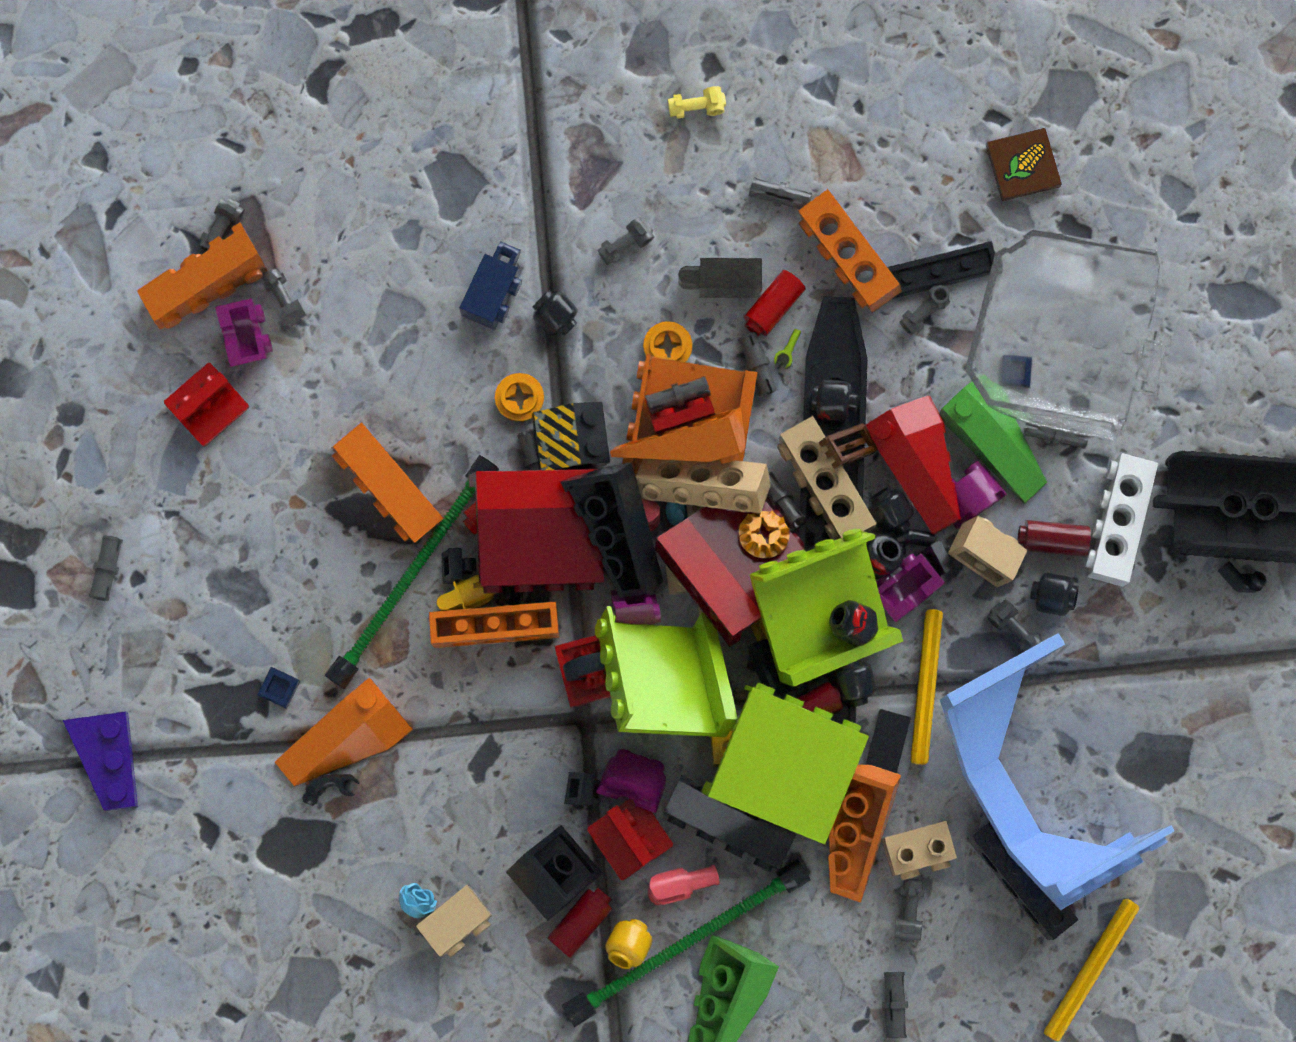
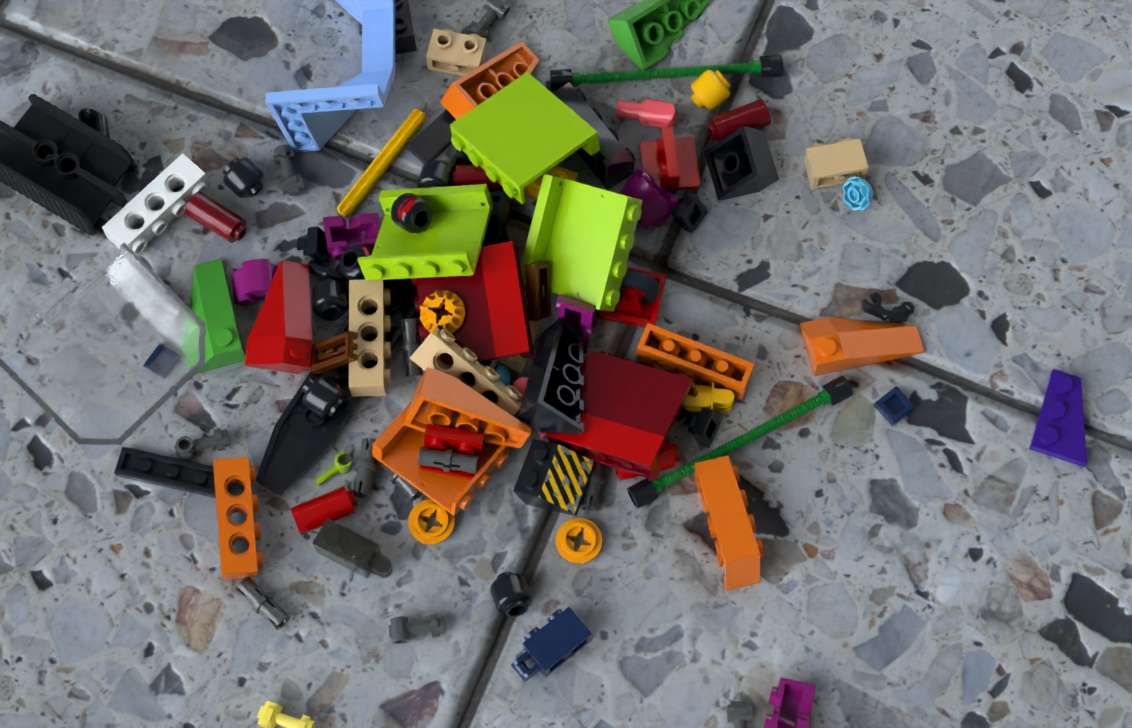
camera: 150 degrees left, 10 degrees down
dark grey pin [89,535,123,601] -> none
red bracket [164,363,249,447] -> none
tan brick [948,516,1027,587] -> none
reddish brown tile [986,128,1062,201] -> none
none -> reddish brown tile [526,260,551,321]

